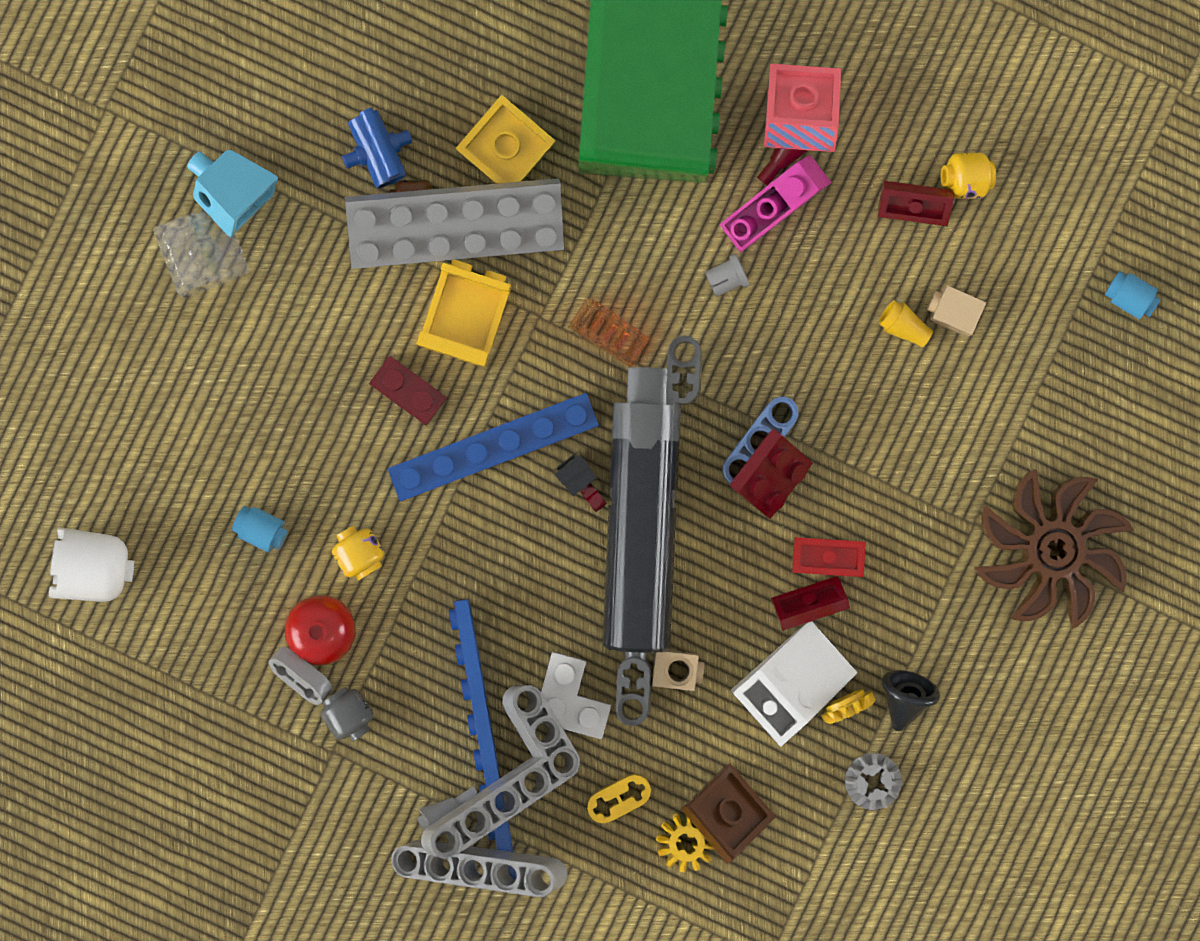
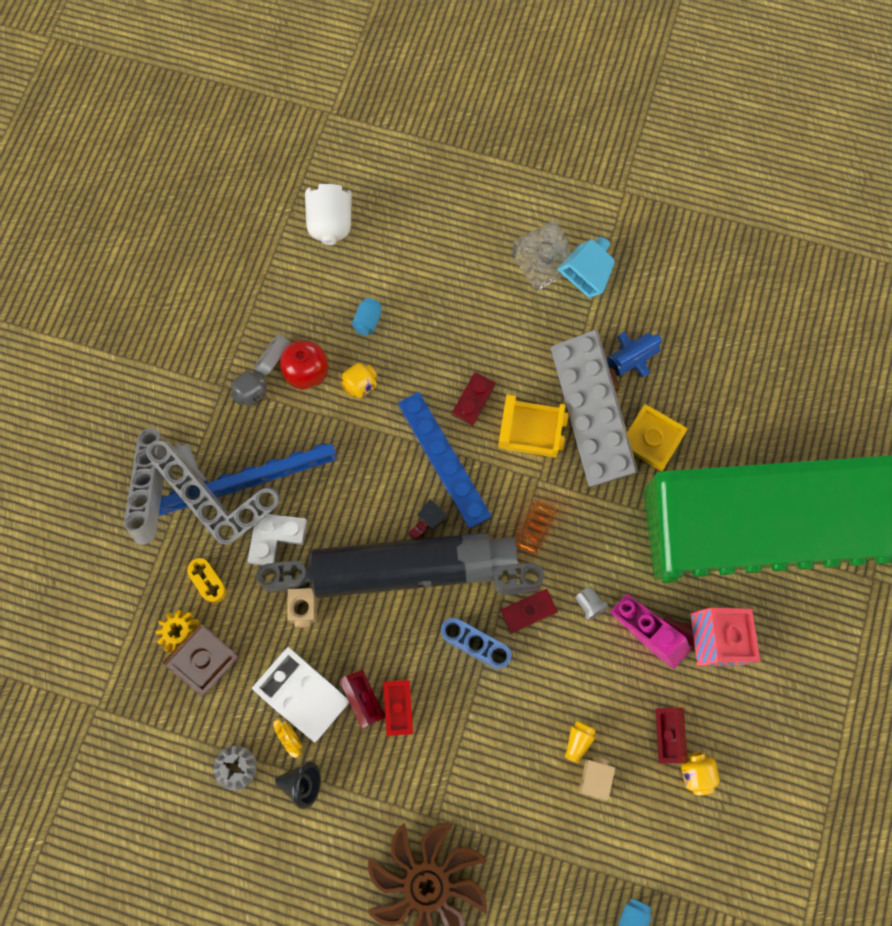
camera: 80 degrees right, 15 degrees down
dark red plate [729,428,813,520] -> none
none -> dark red plate [500,589,558,634]

